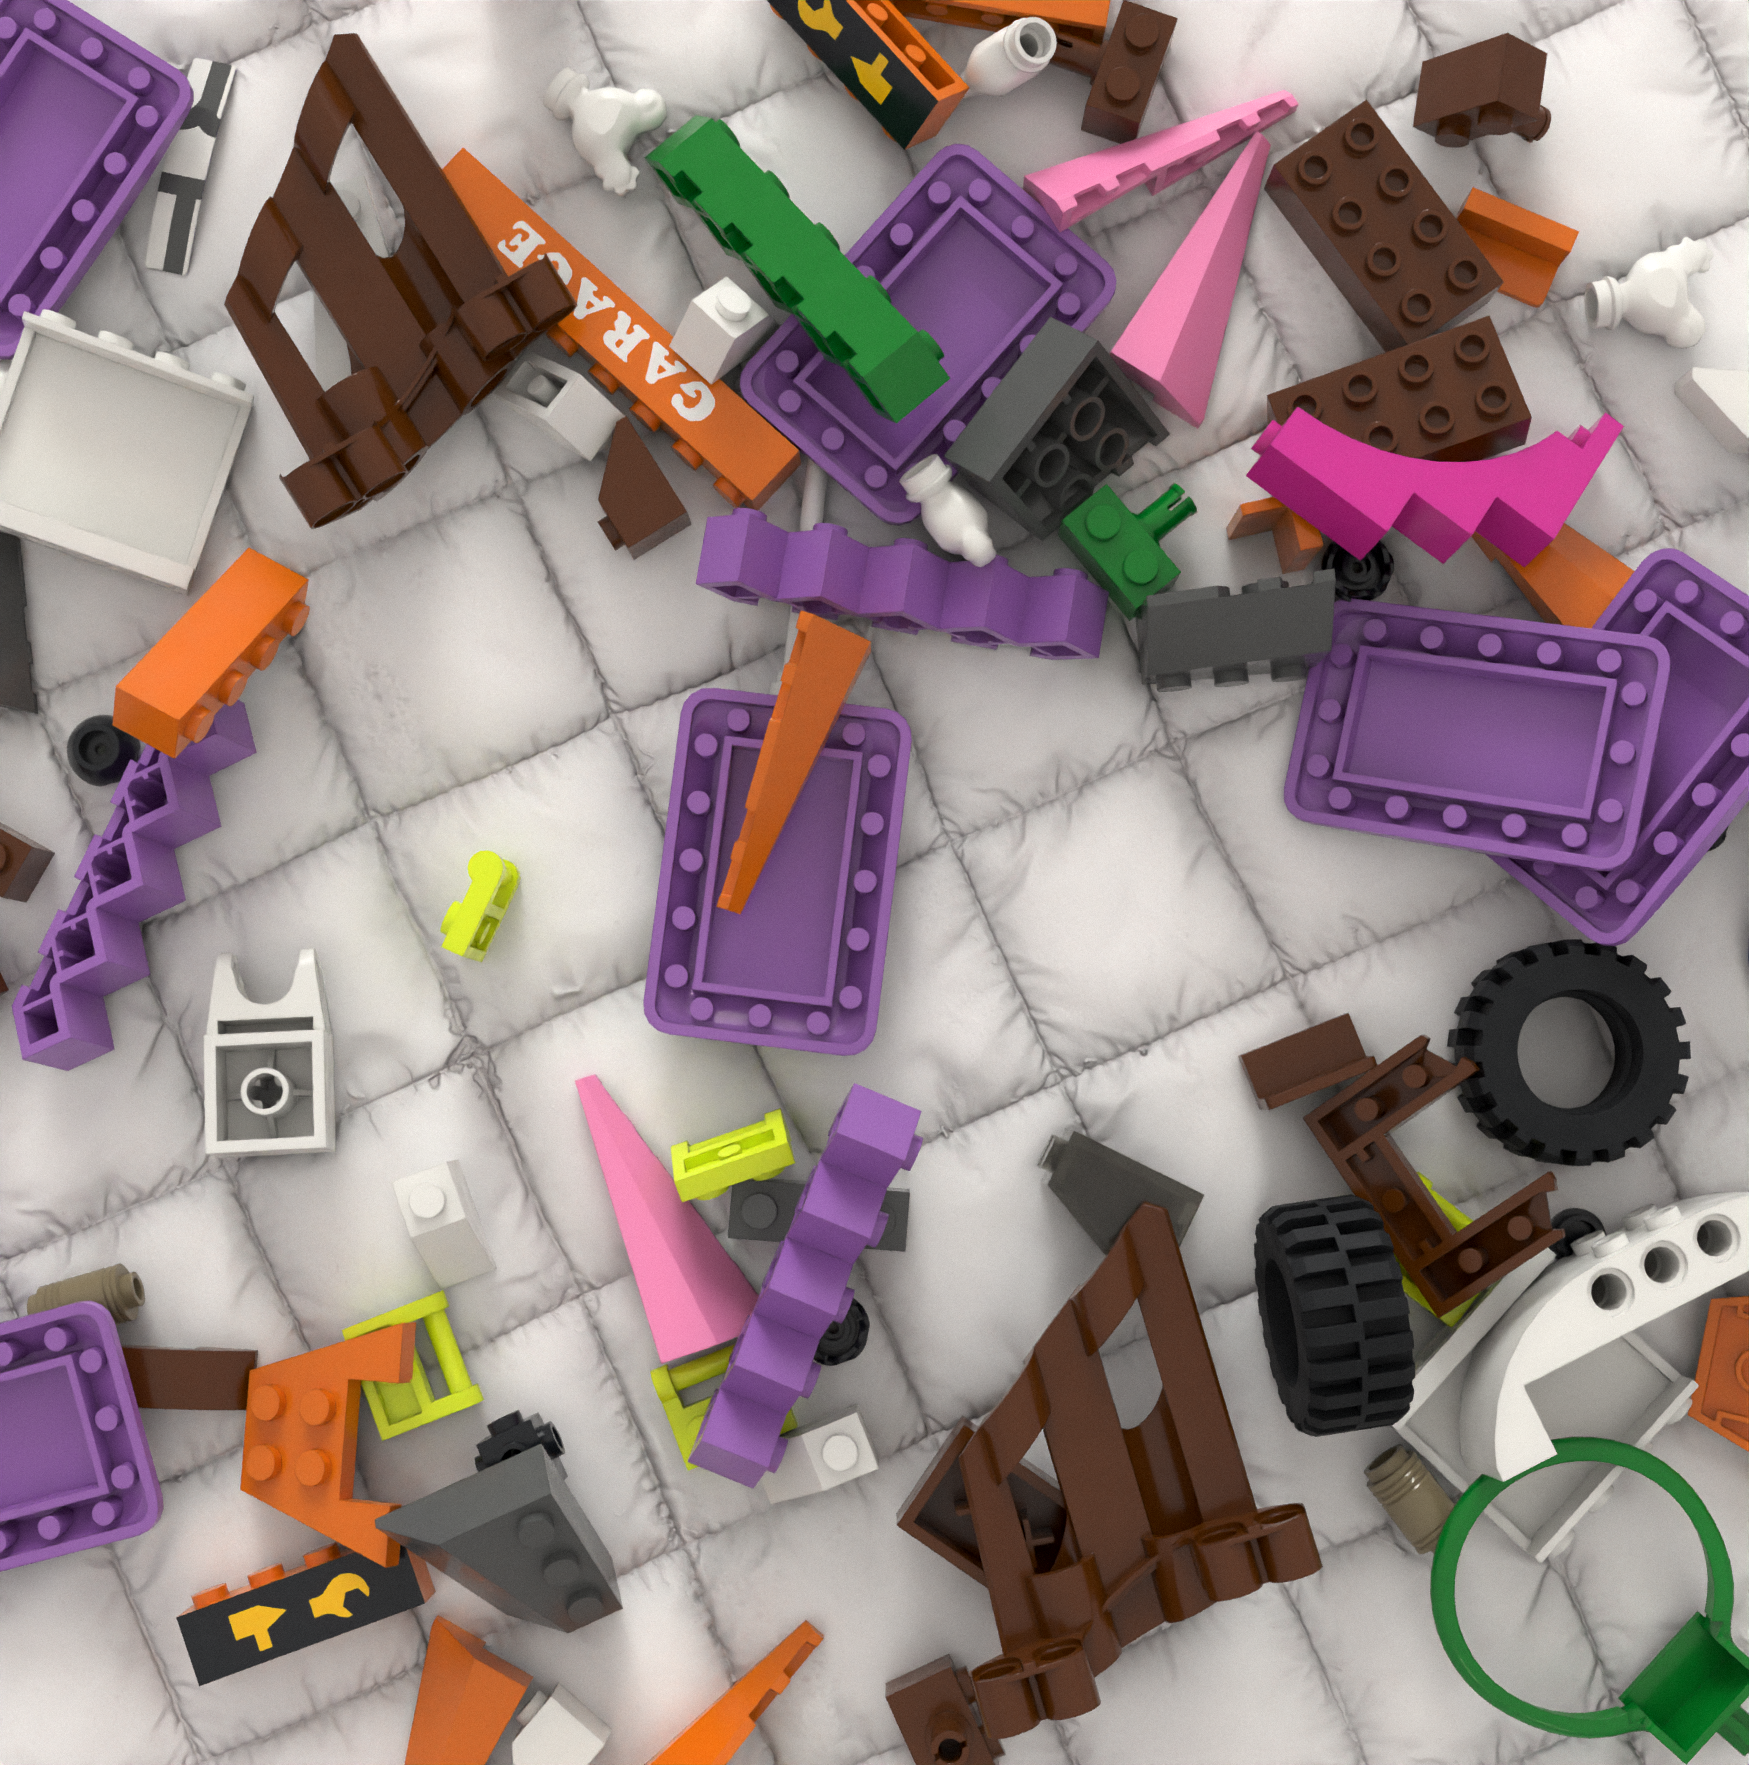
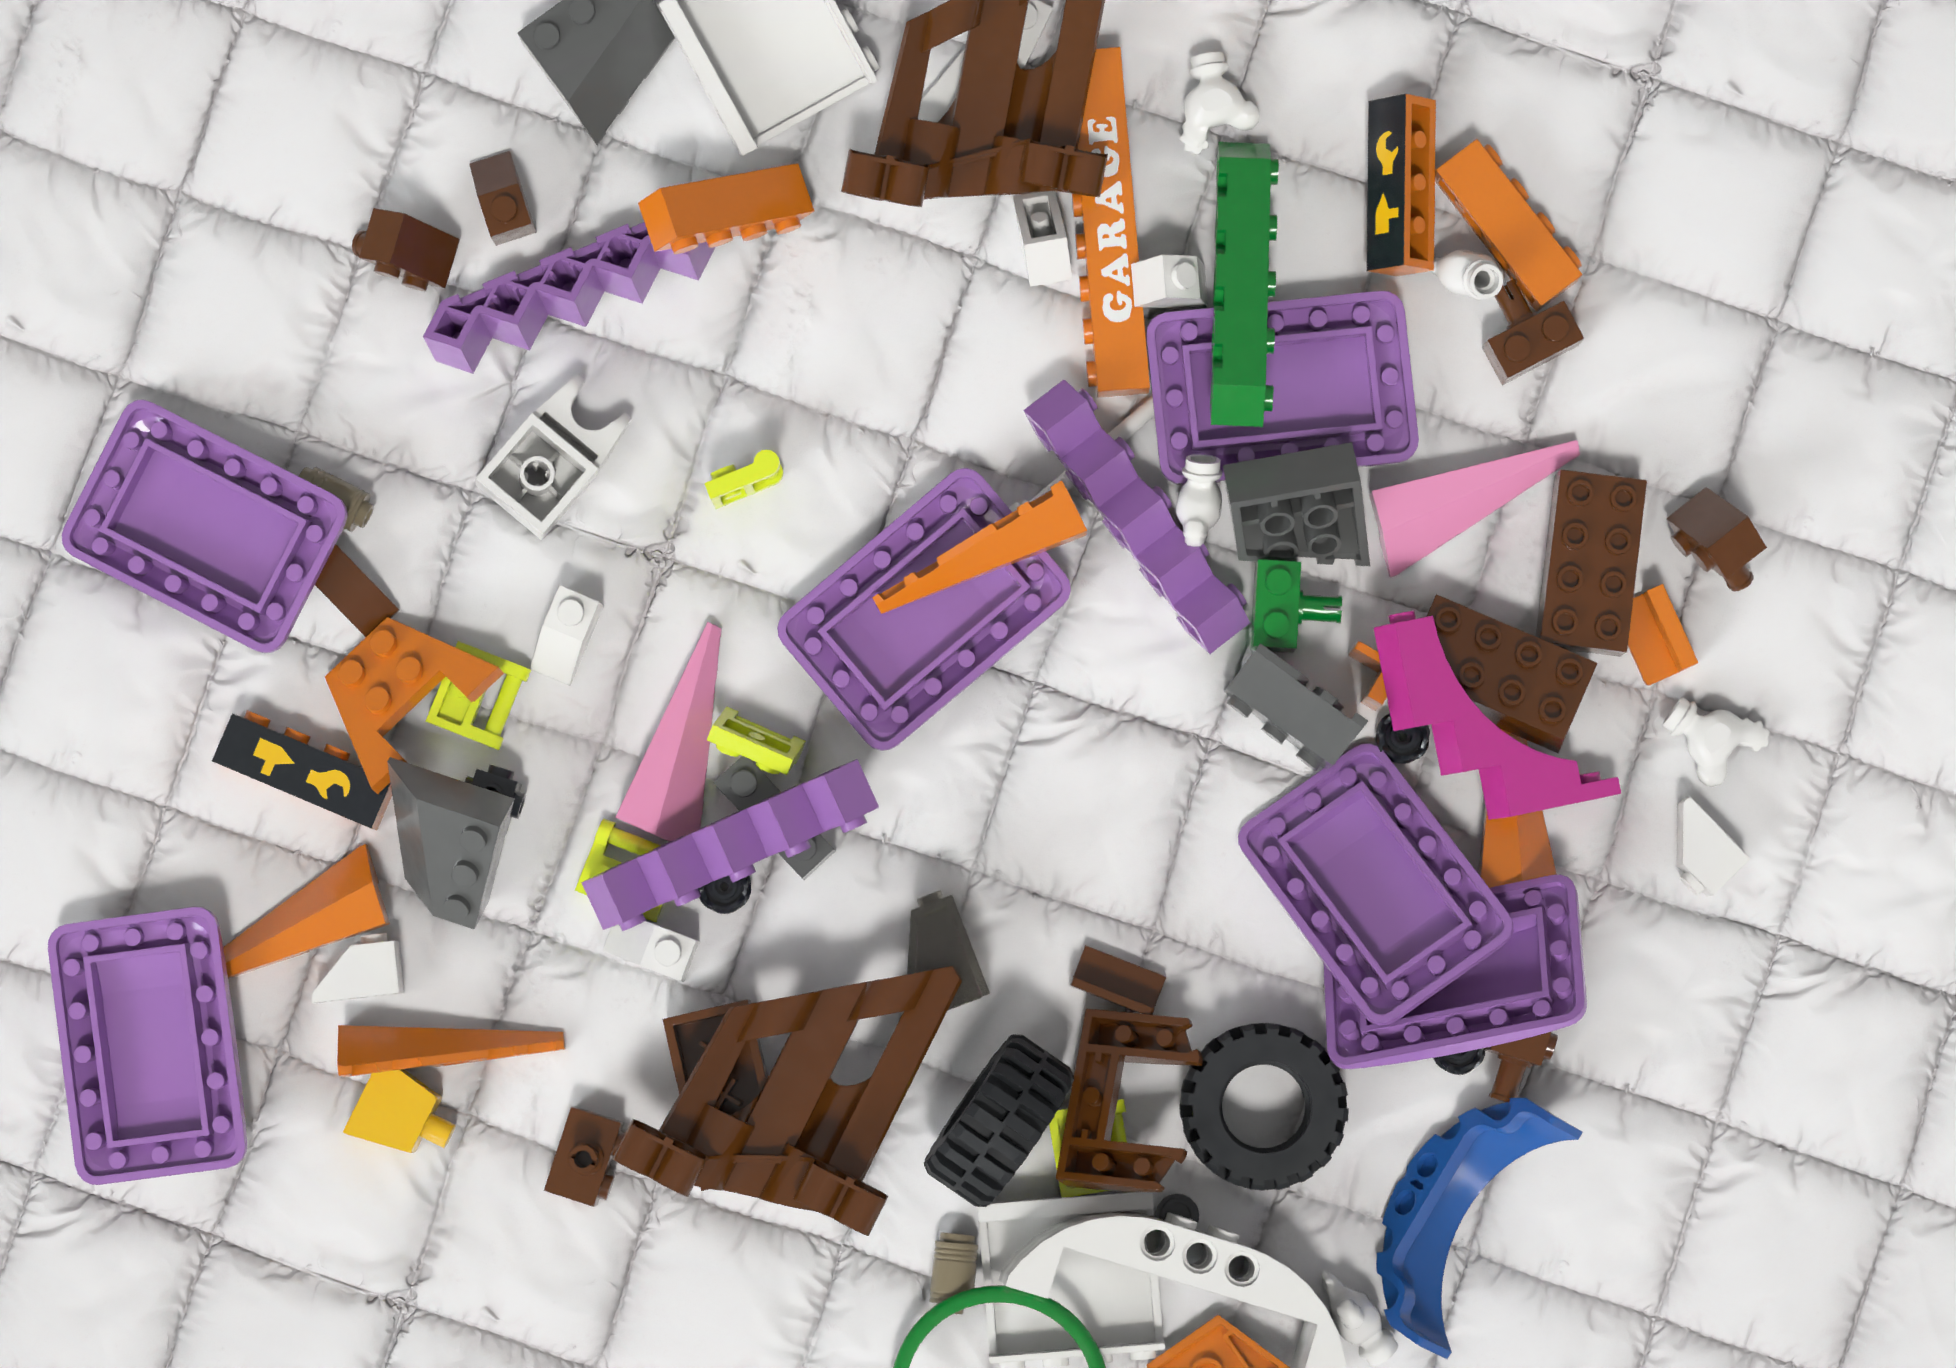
camera: 40 degrees right, 0 degrees up
black plate [67,715,140,787] -> none
reddish brown slope [597,416,691,560] -> none
bright pink wedge [1023,90,1298,232] -> none

